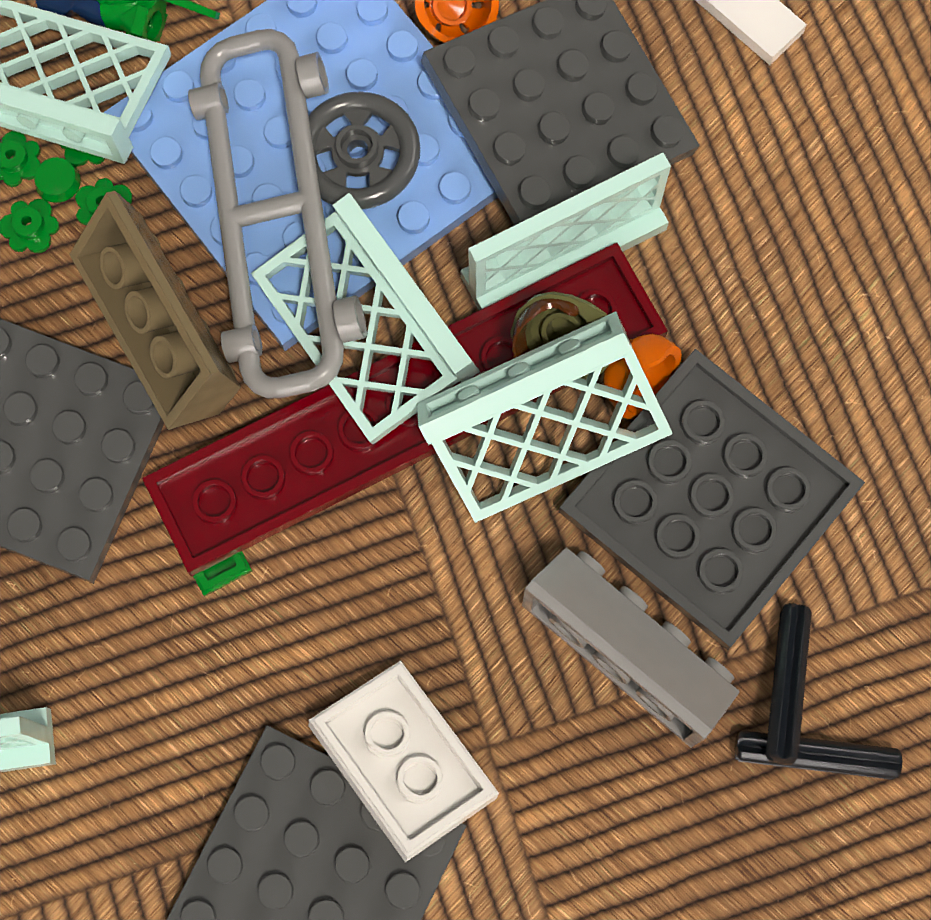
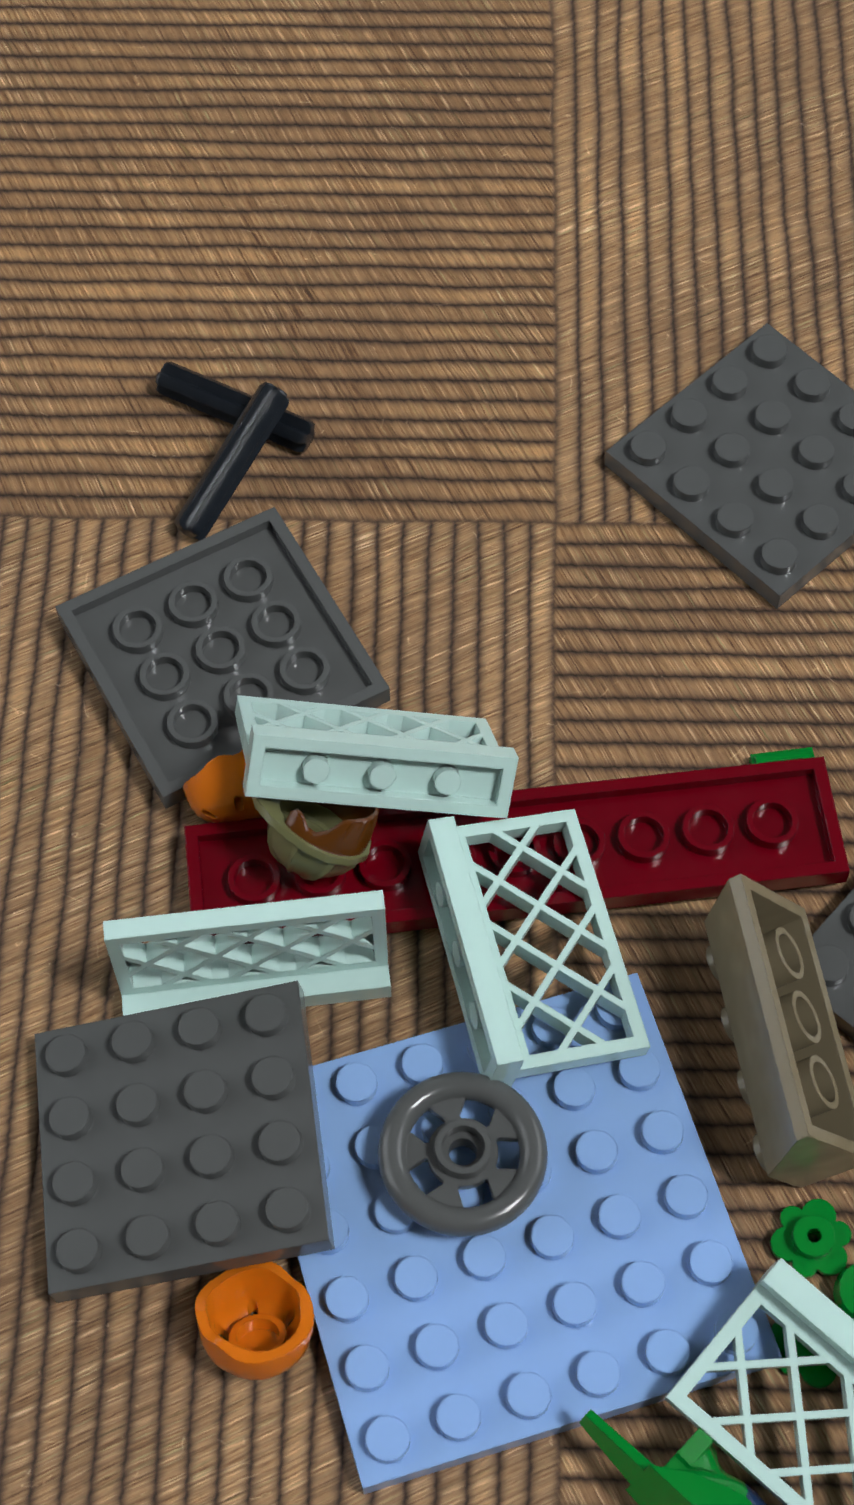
camera: 160 degrees left, 15 degrees down
light grey bar [188,29,367,399] -> none
white tile [308,660,499,862] -> none
light grey slope [522,547,740,748] -> none

